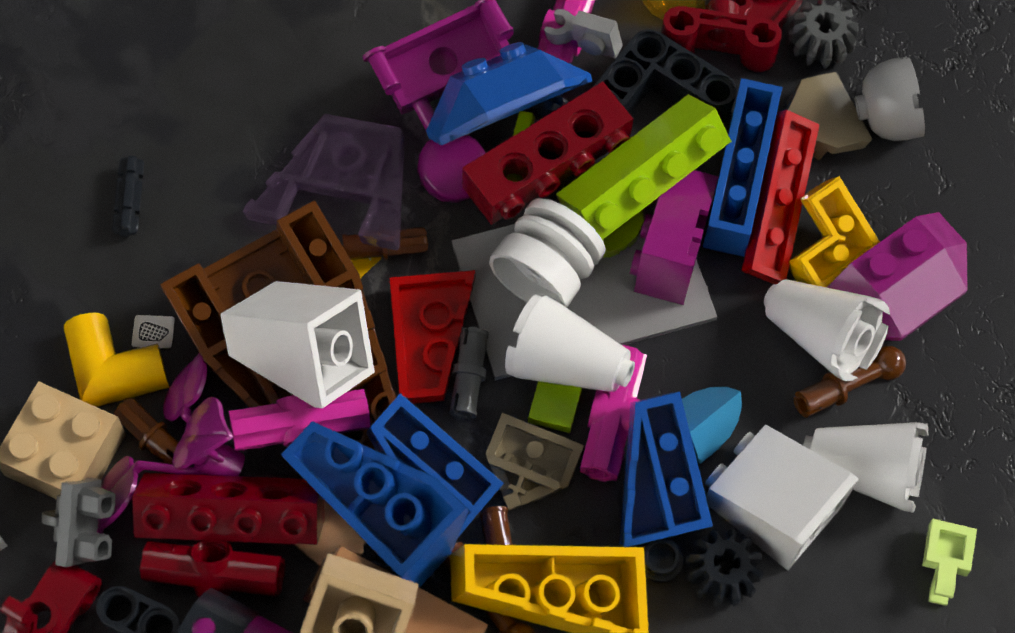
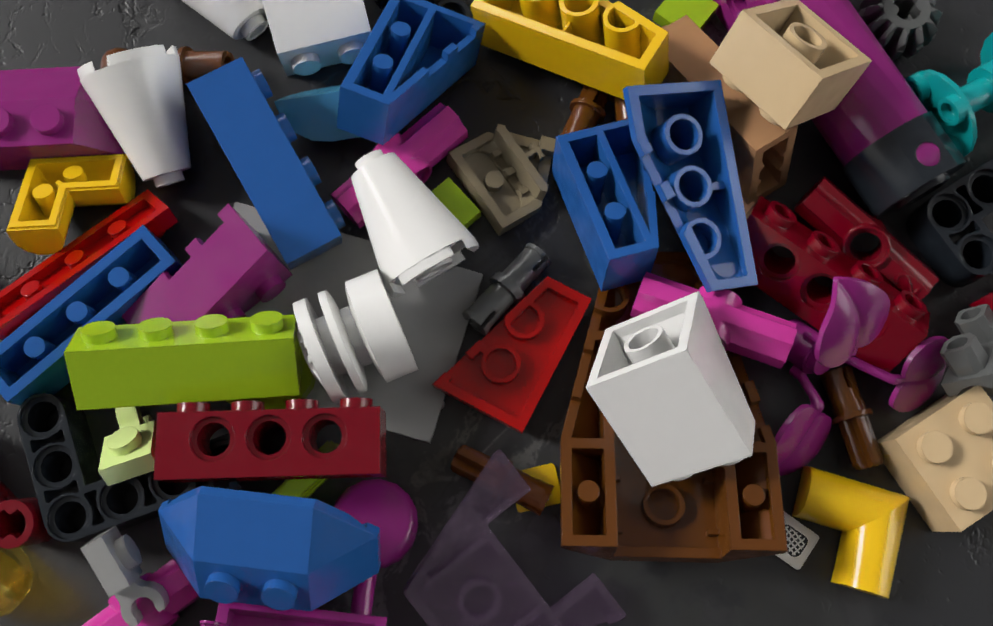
camera: 145 degrees left, 10 degrees up
none -> yellowish green plate [98,406,157,486]
none -> blue wedge [186,57,346,270]

